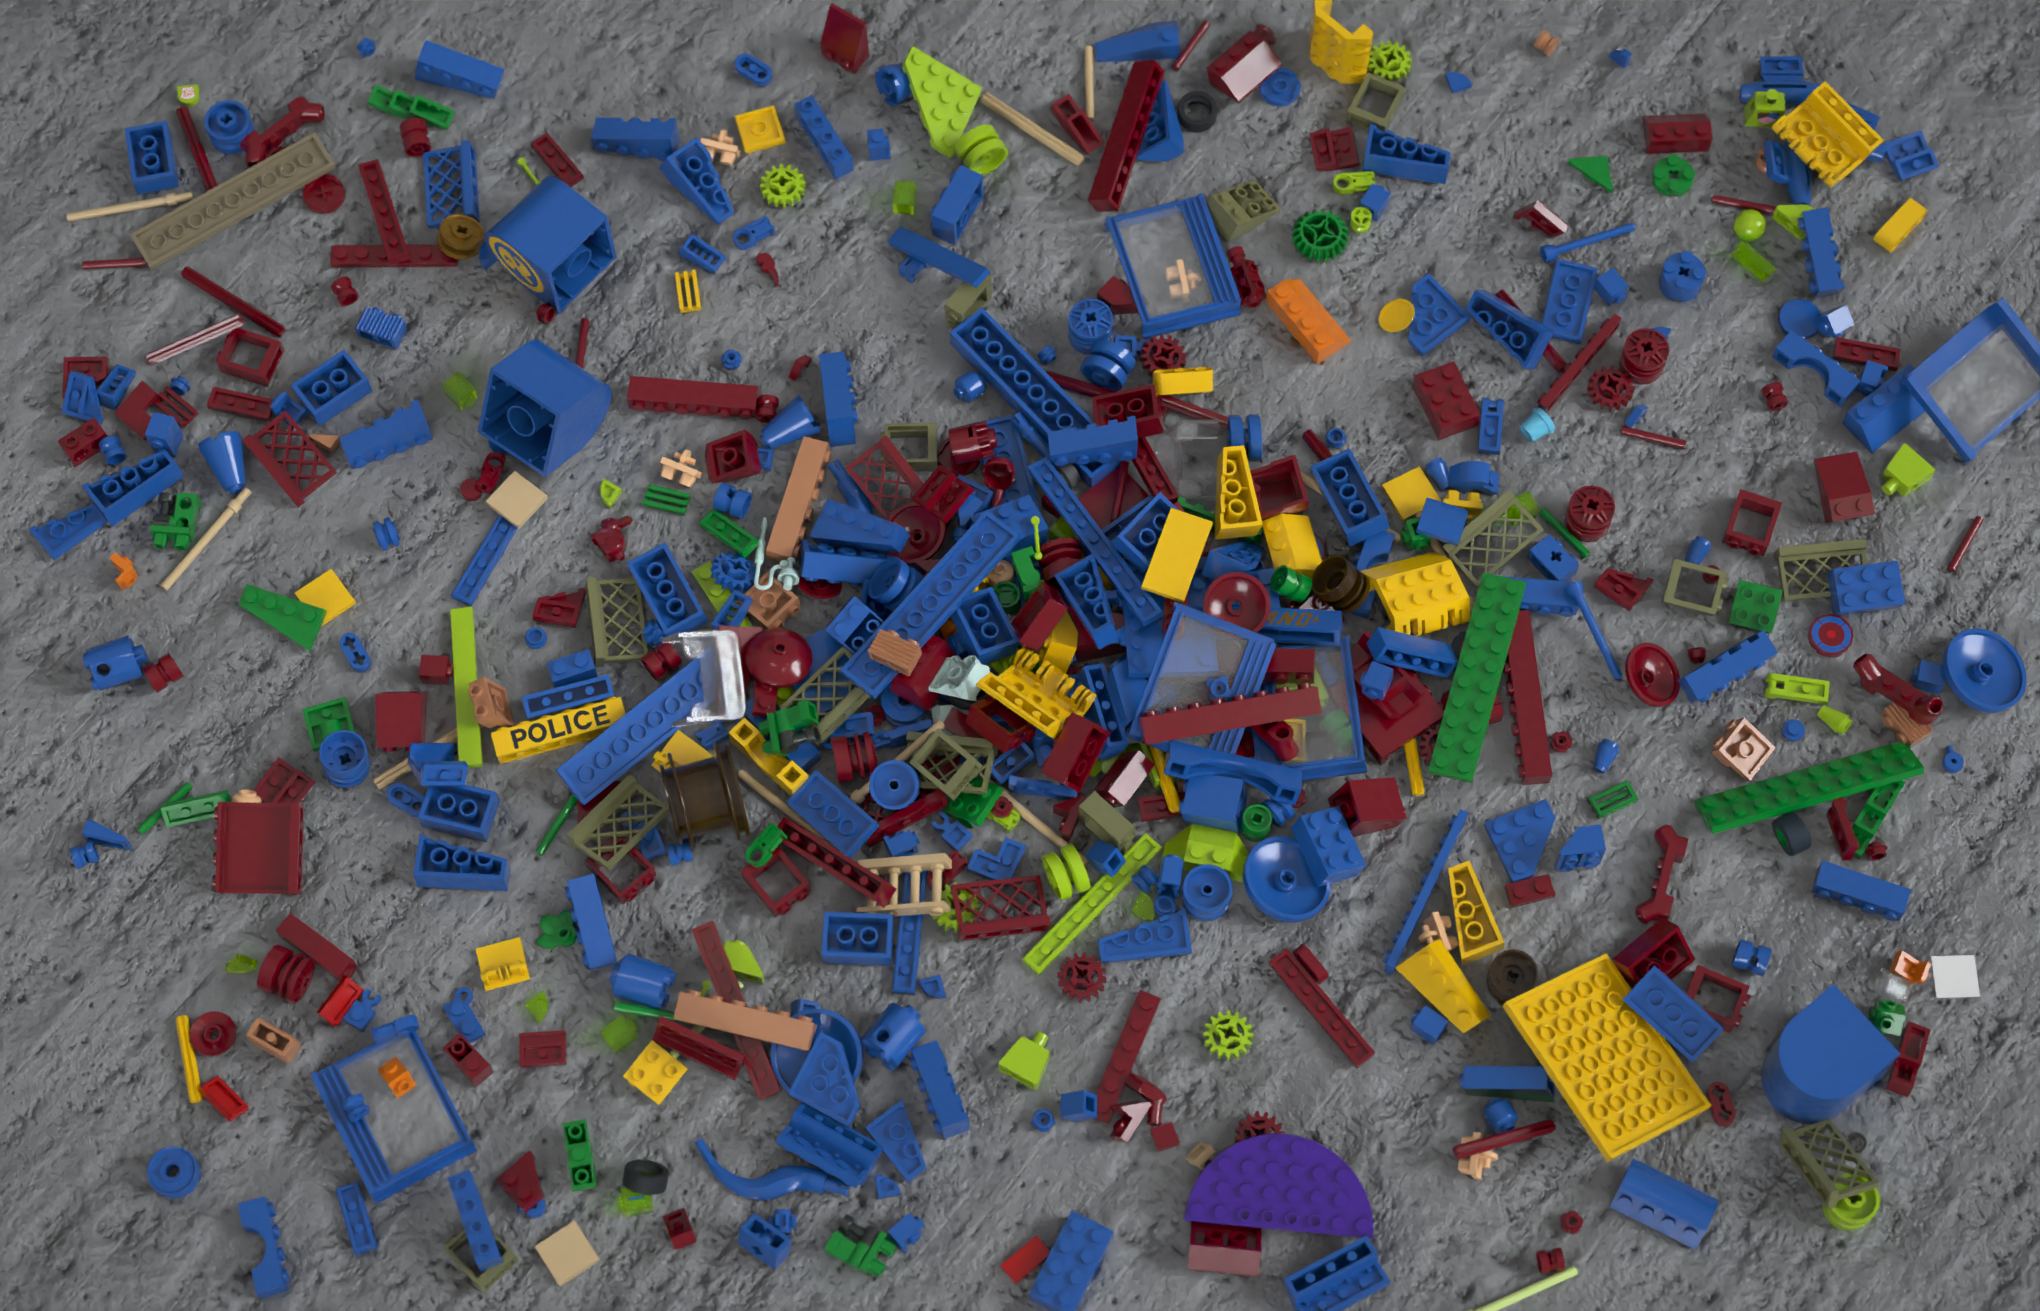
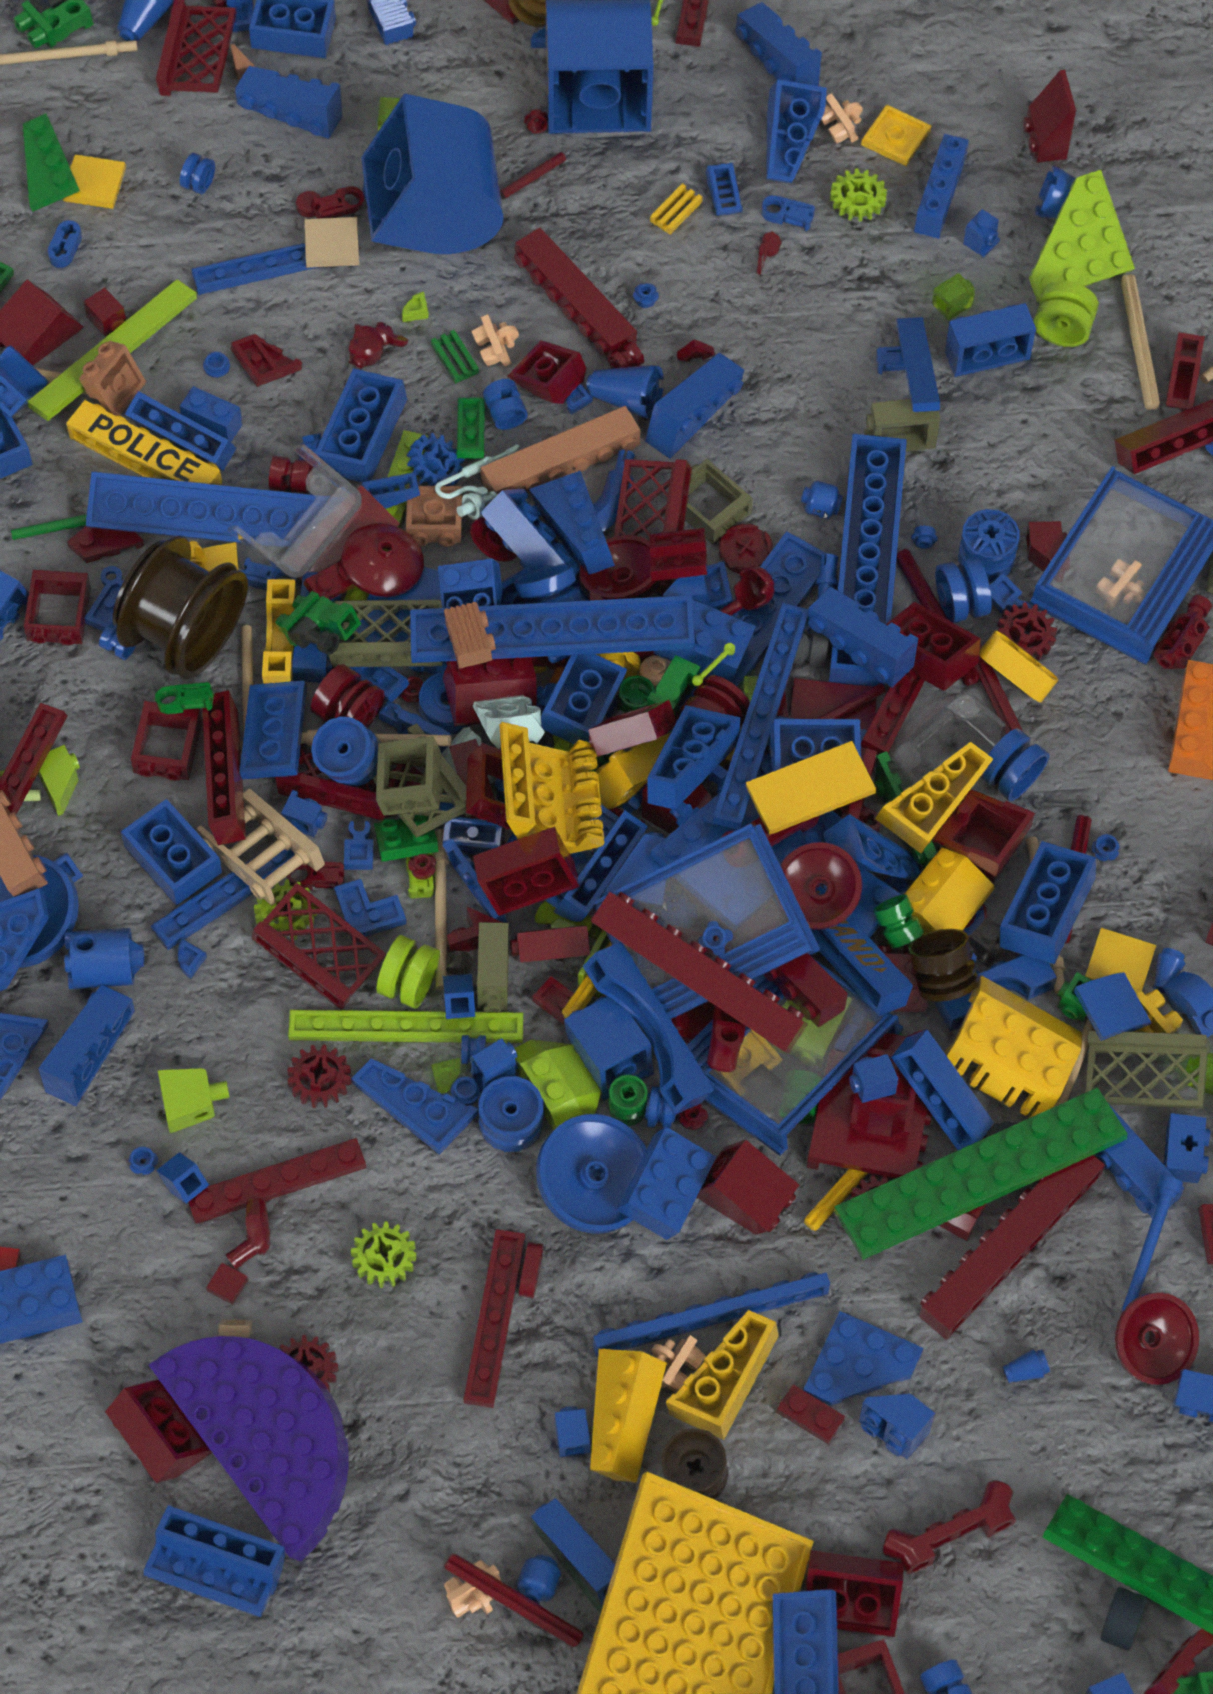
camera: 45 degrees right, 5 degrees down
olive fence [567,775,670,871] -> none
olive fence [586,577,648,667] -> none
blue plate [735,54,772,86] -> none
dark red gear [949,420,998,465] -> none
slope [1110,1100,1152,1143] -> none
dark red plate [1550,731,1572,753] -> none
green tile [1587,780,1638,820] -> none
nougat plate [1711,718,1776,781] -> none

